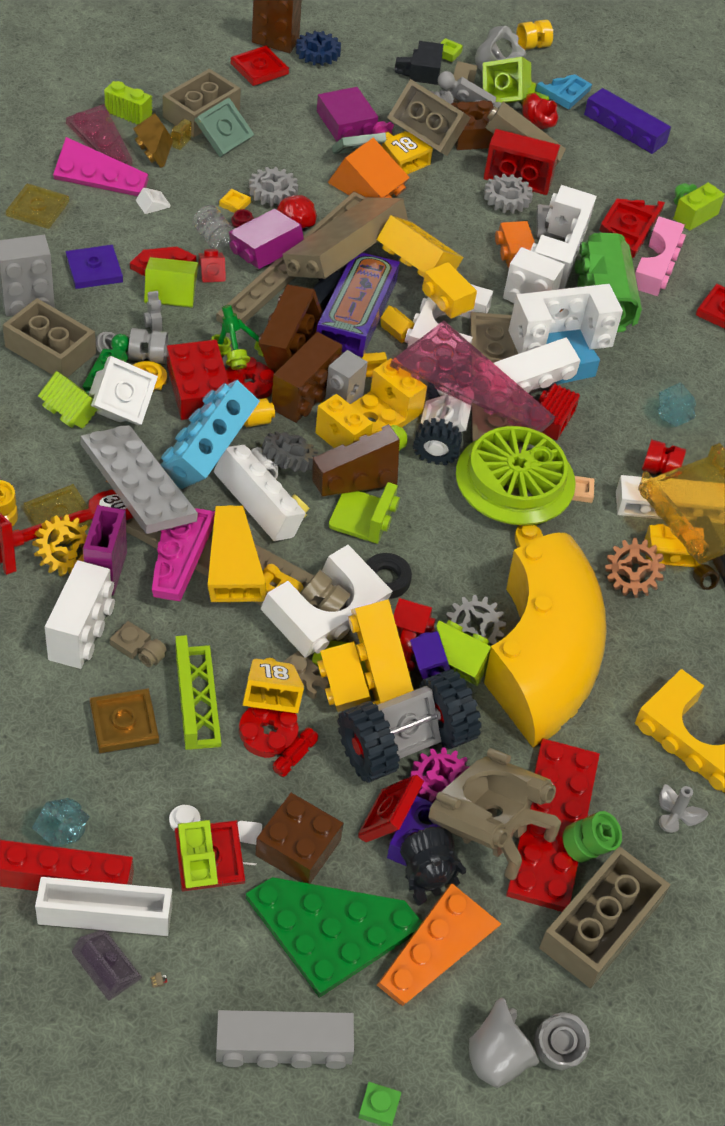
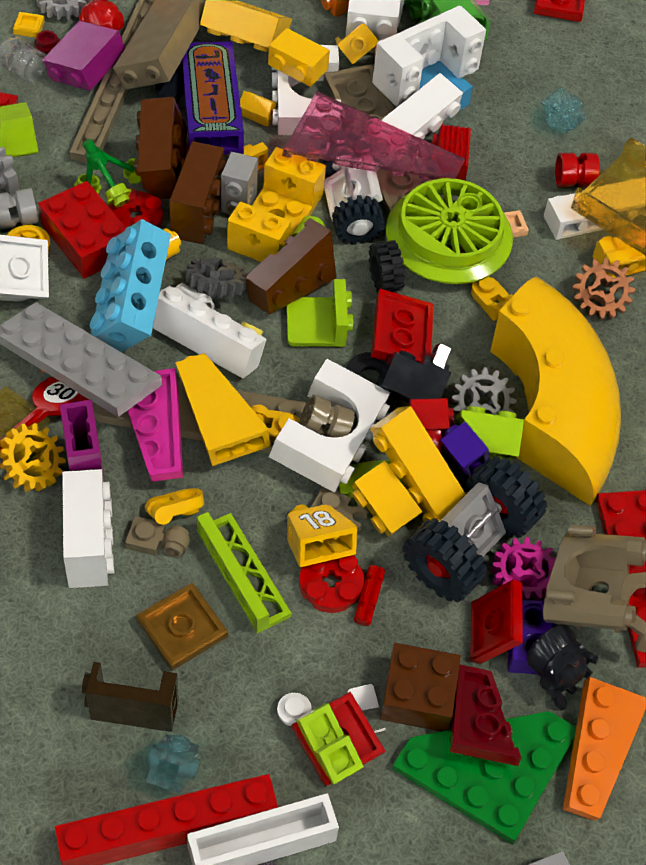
camera: 20 degrees left, 5 degrees up
red bracket [198,249,226,282] -> none
none -> dark brown panel [82,662,179,732]
none -> yellow plate [145,488,205,525]
none -> yellow bracket [335,23,379,64]
none -> black tyre [368,240,405,293]
none -> red plate [371,289,434,362]
none -> black hinge [376,343,452,403]
none -> dark red wing [449,664,522,766]

